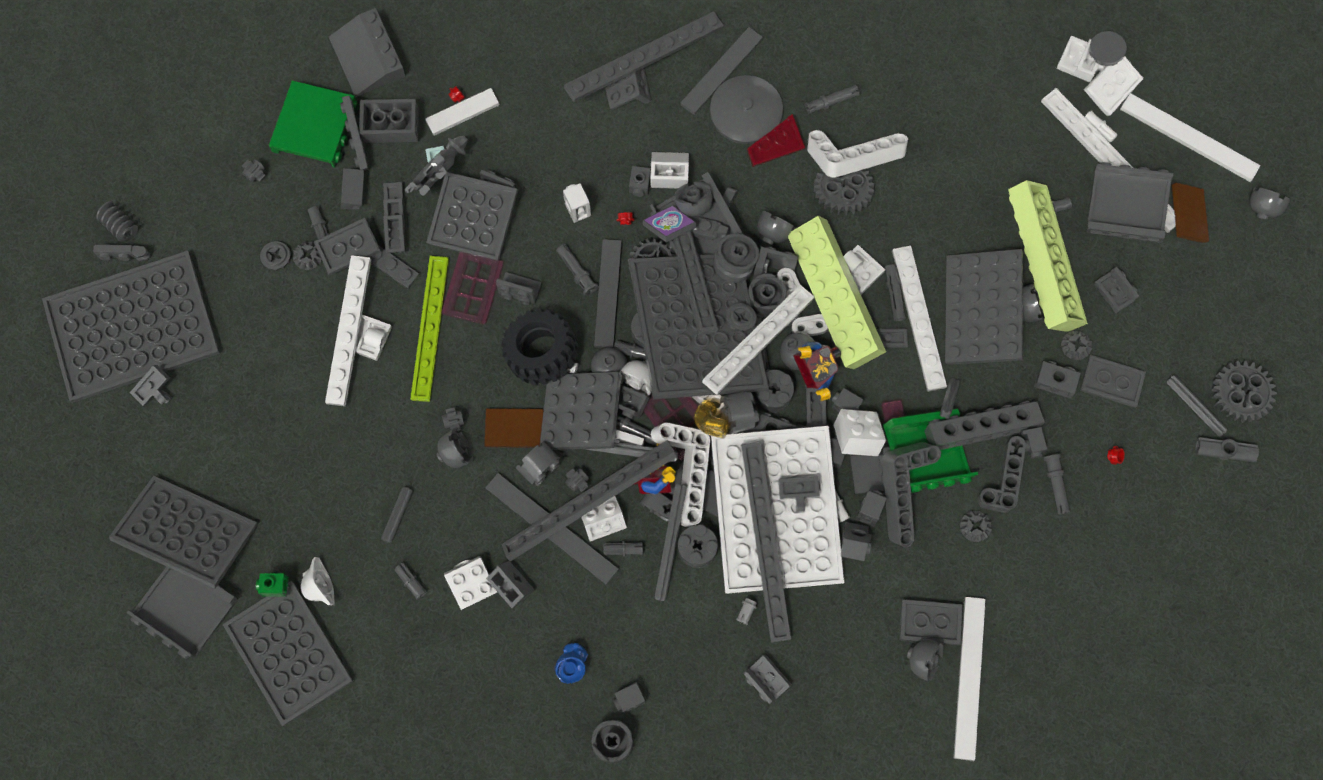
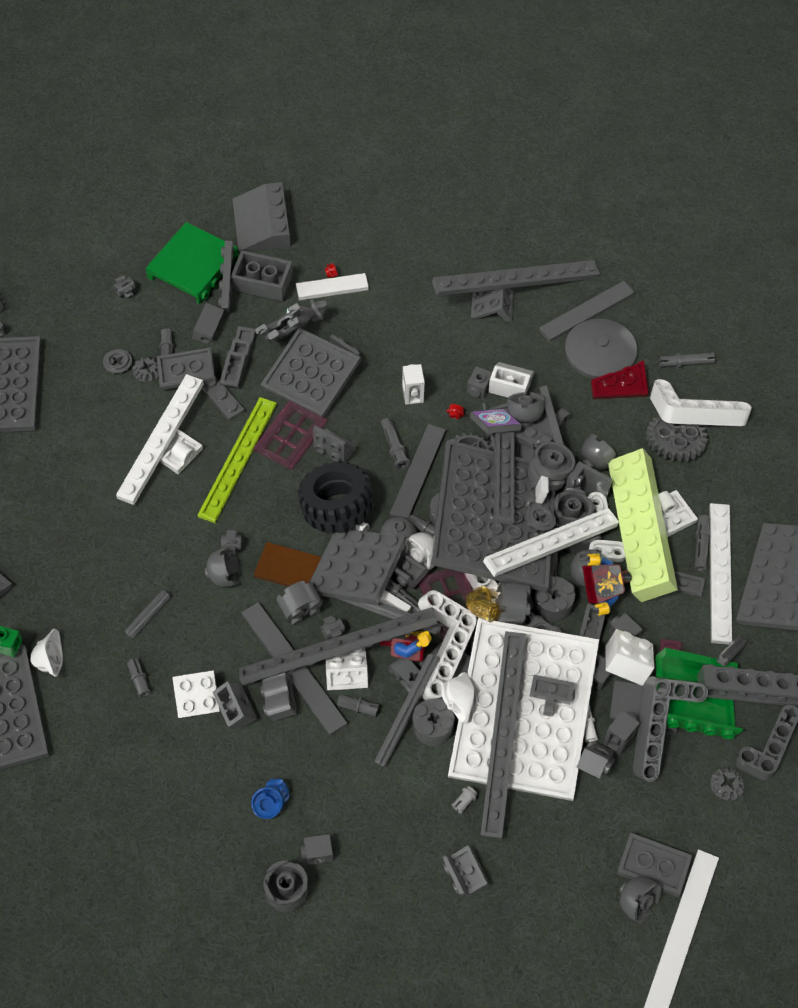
camera: 15 degrees right, 15 degrees down
none -> dark grey brick [260,672,296,721]
none -> white hat [441,672,474,723]
none -> white tile [536,476,549,504]

